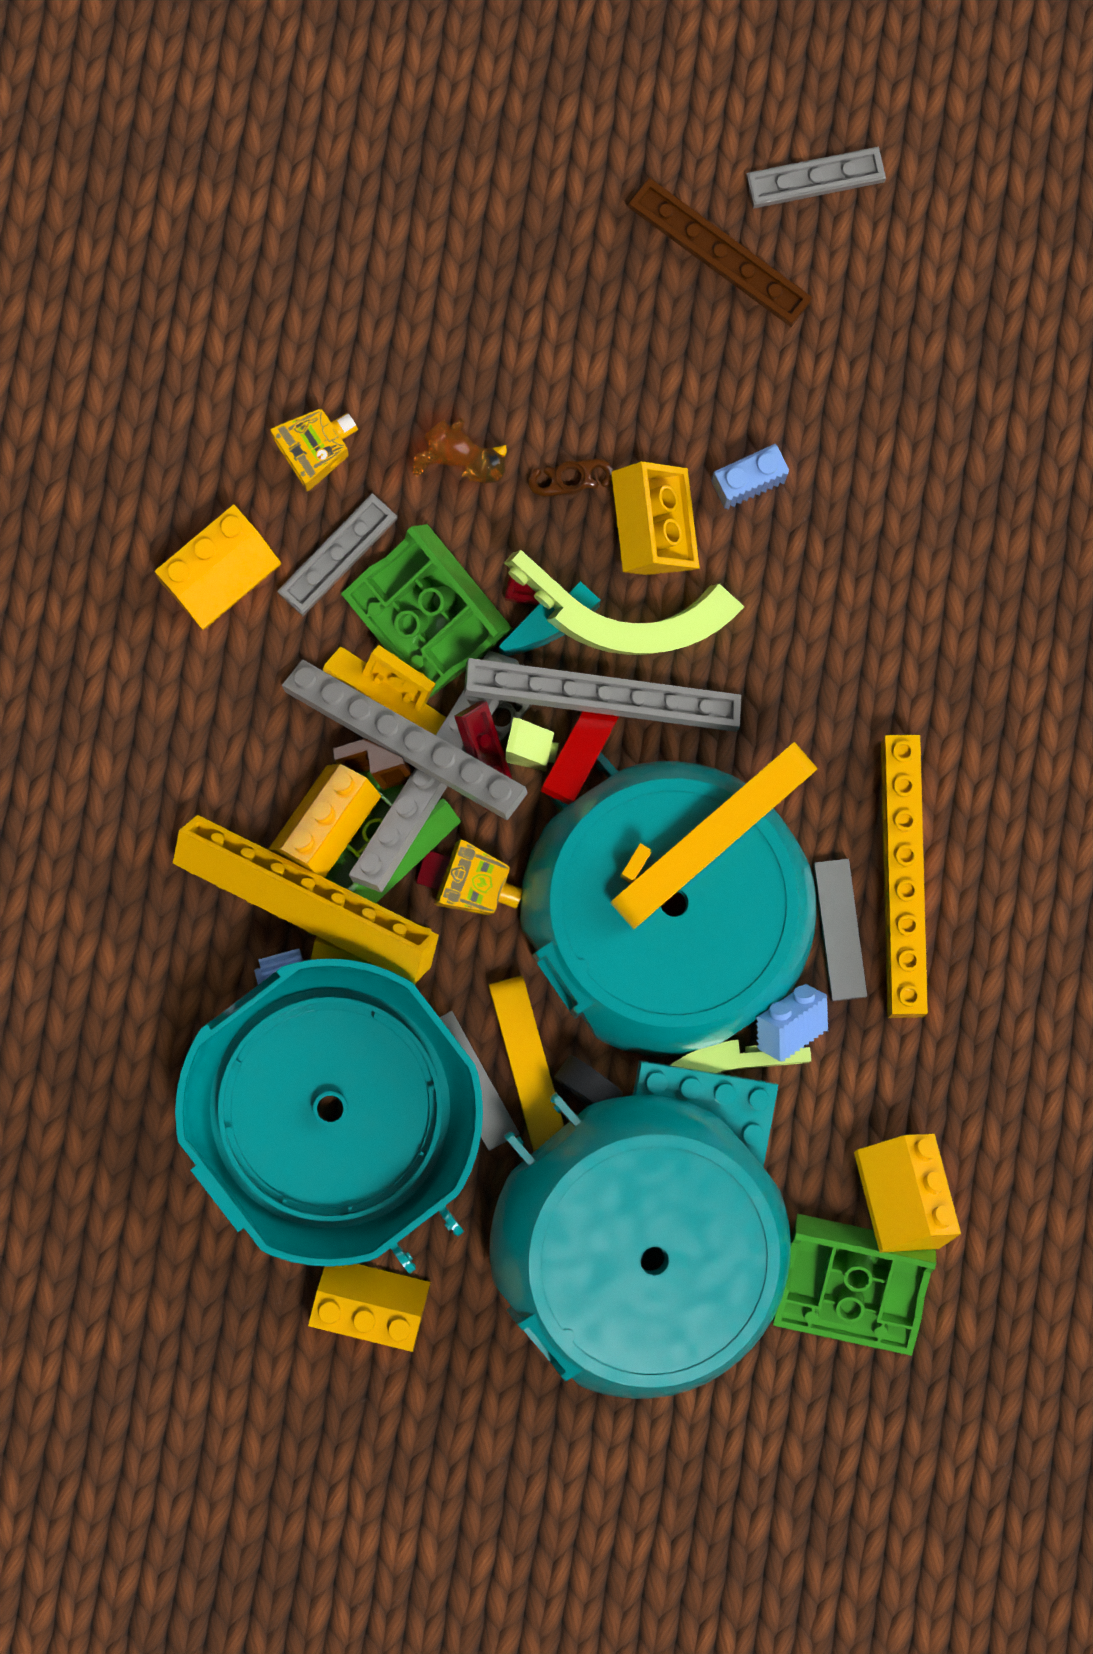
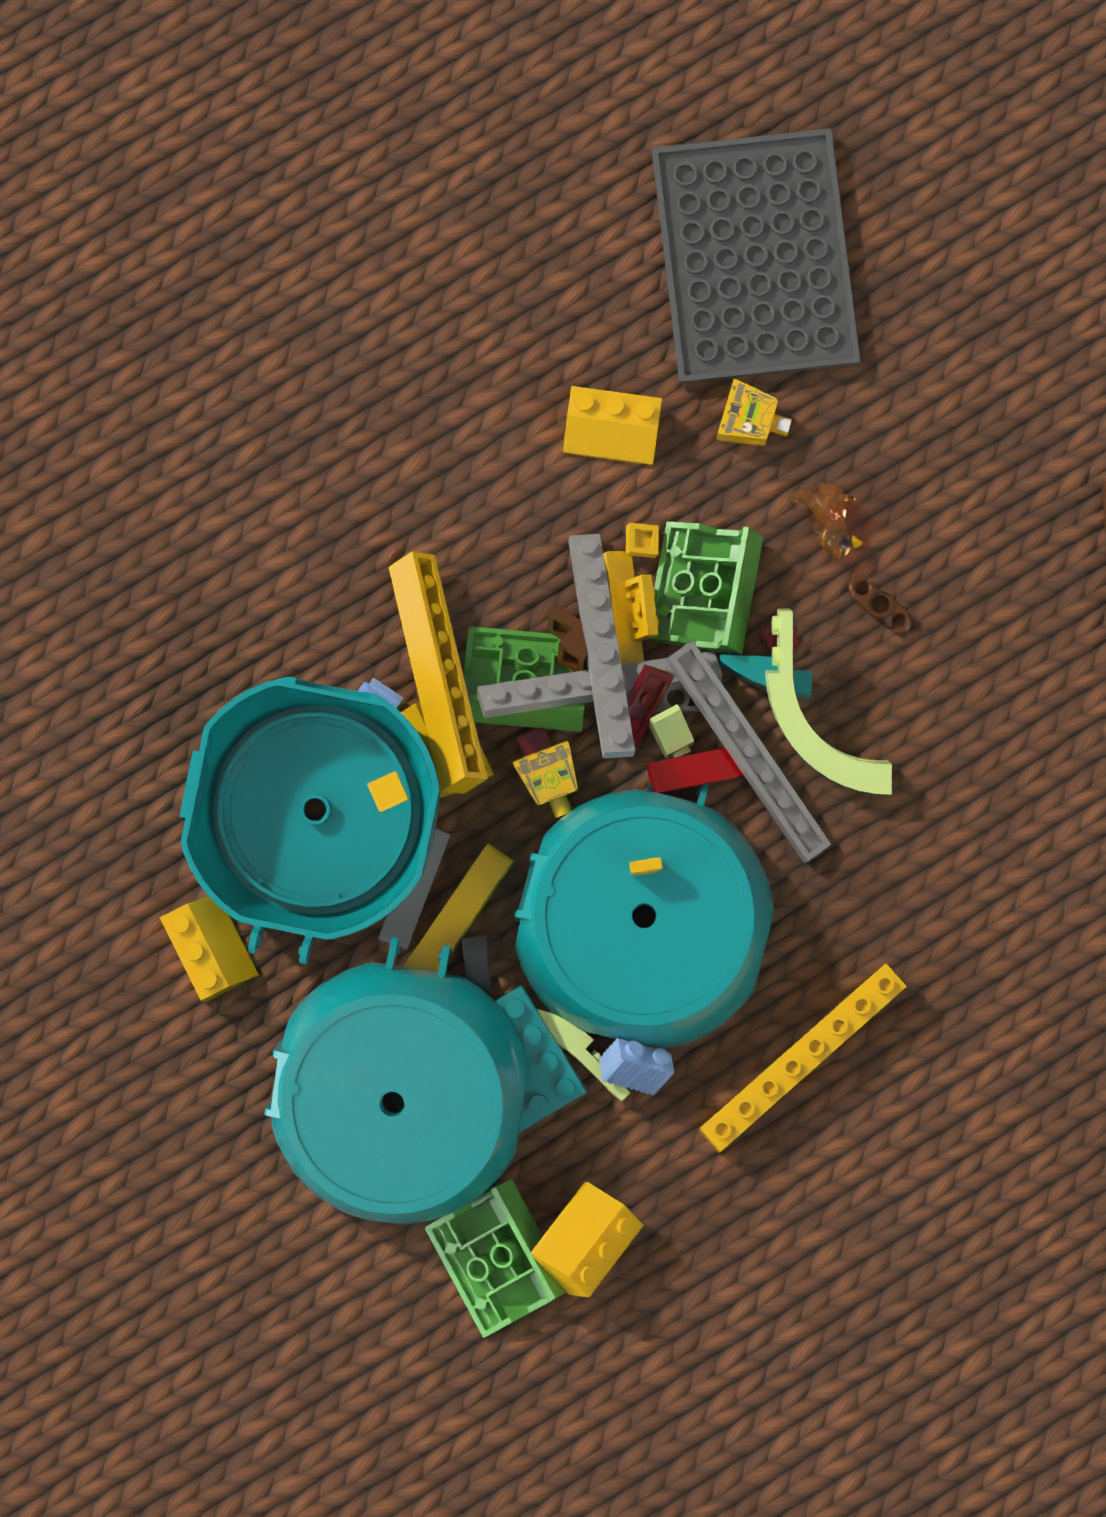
camera: 55 degrees right, 0 degrees up
yellow slope [268,764,381,878] -> none
light grey tile [277,493,398,617] -> none
yellow beam [610,742,818,930] -> none
yellow slope [611,461,699,575] -> none
light blue brick [711,443,789,510] -> none
light grey tile [813,859,867,1002] -> none
none -> yellow tile [367,771,409,813]
none -> yellow plate [626,523,659,558]
none -> dark grey plate [651,128,860,385]

